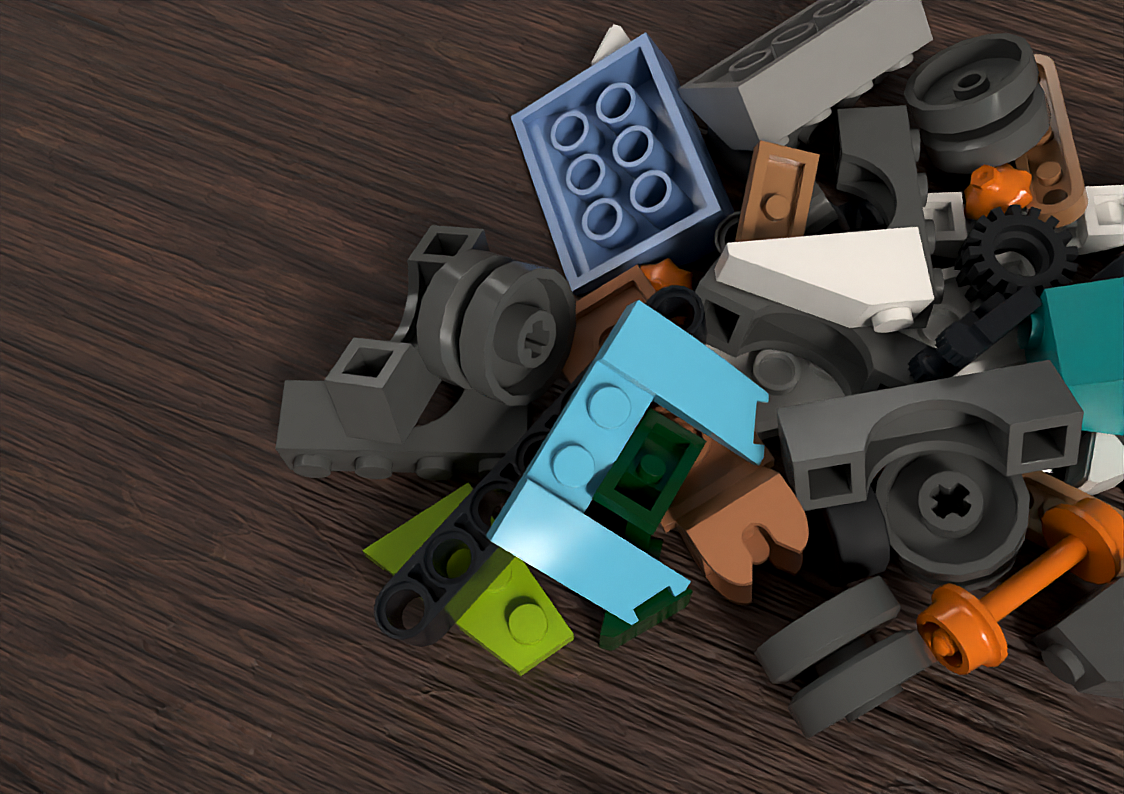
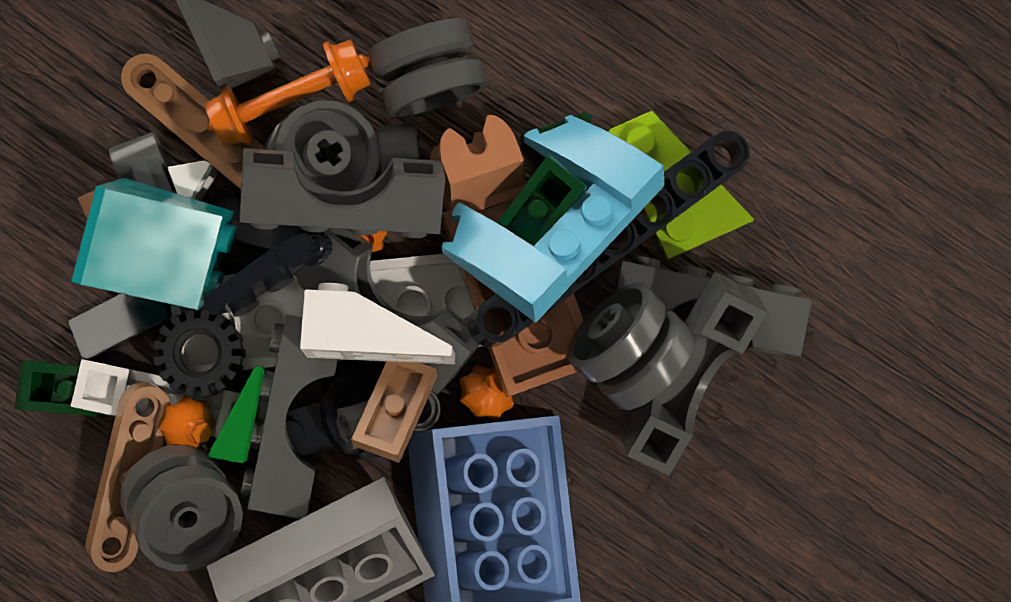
camera: 175 degrees left, 20 degrees up
none -> green slope [208,365,265,463]

